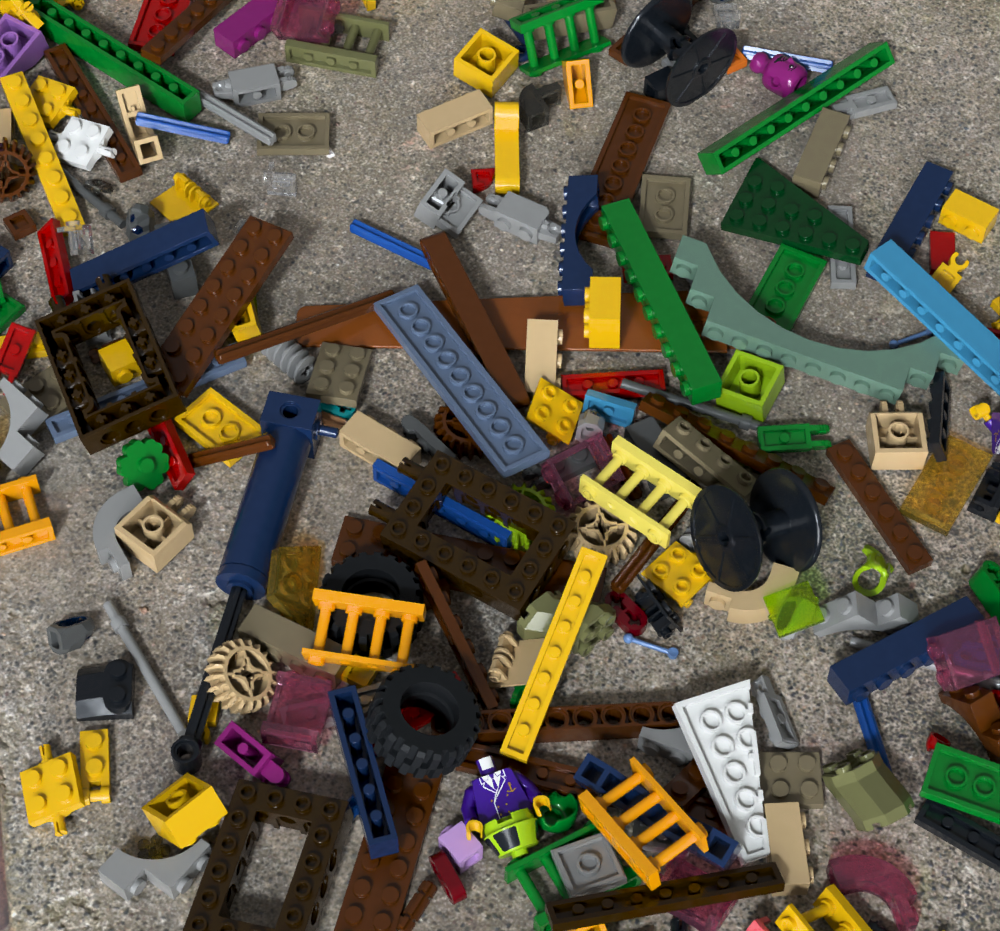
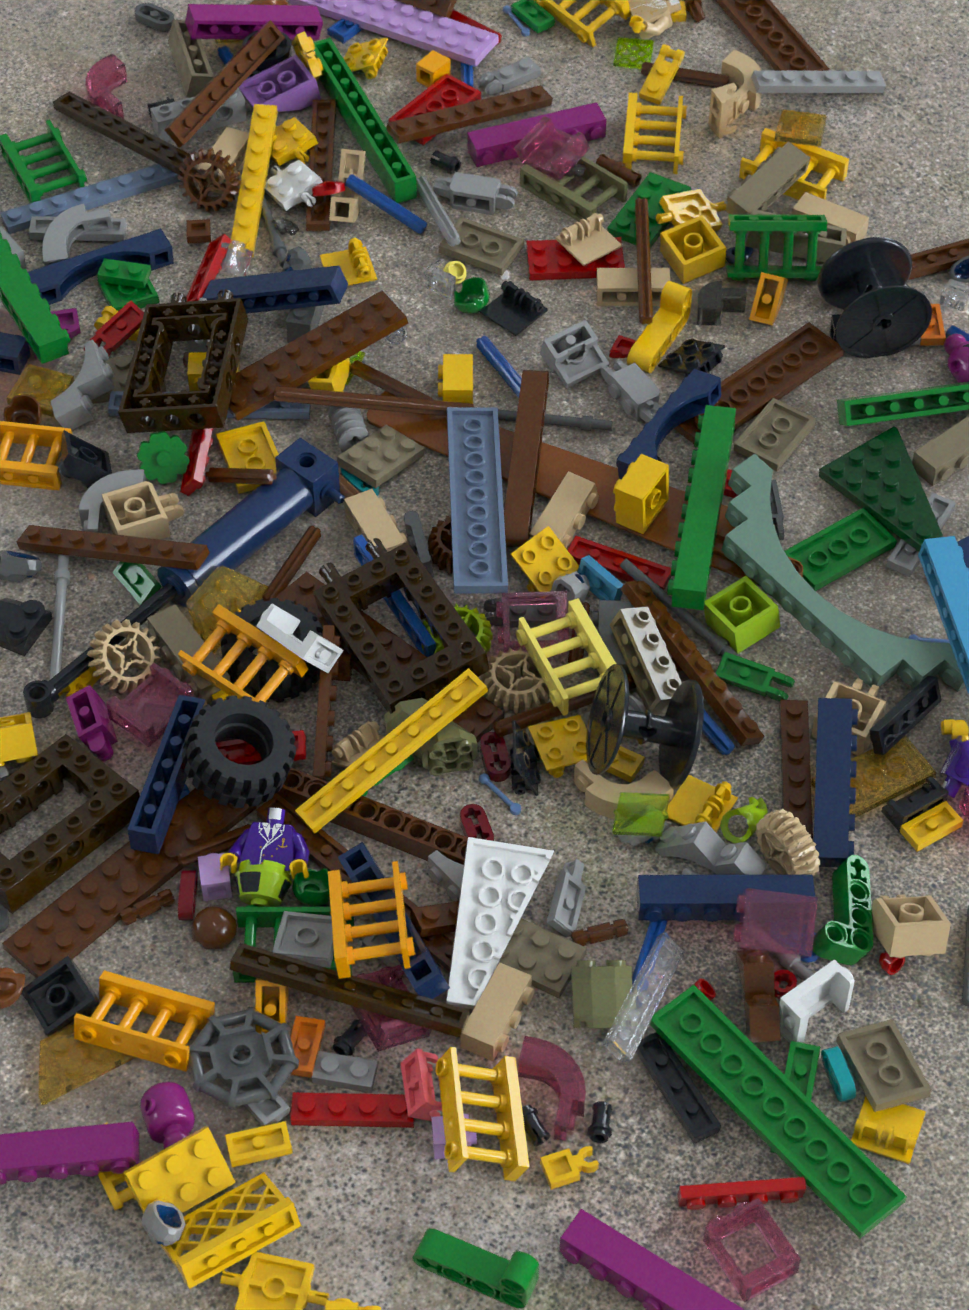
camera: 30 degrees right, 5 degrees down
none -> reddish brown plate [16,525,210,571]
none -> black slope [57,430,112,488]
none -> plate [112,561,162,605]
none -> reddish brown axle [177,824,251,867]
none -> reddish brown hair [191,906,237,950]
none -> white panel [256,604,343,673]
none -> reddish brown axle [262,525,321,602]
none -> red tile [312,181,346,196]
none -> reddish brown axle [350,360,433,400]
none -> black pin [430,150,461,174]
none -> yellow brick [438,354,473,404]
none -> light yellow plate [443,261,466,285]
none -> green hair [454,277,490,314]
none -> dark red beam [460,804,494,841]
none -> dark grey bar [474,407,613,431]
none -> black hinge [480,281,548,336]
none -> red plate [526,237,625,281]
none -> tan hinge [555,213,622,266]
none -> reddish brown axle [571,919,628,946]
none -> black pin [588,1101,612,1143]
none -> reddish brown pin [595,153,642,188]
none -> clear tile [603,932,684,1065]
none -> green plate [607,172,692,248]
none -> reddish brown axle [635,198,653,325]
none -> yellow plate [656,189,727,231]
none -> black hinge [658,339,725,378]
none -> yellow hinge [662,775,738,833]
none -> tan gear [756,809,820,876]
none -> dark blue brick [813,698,858,868]

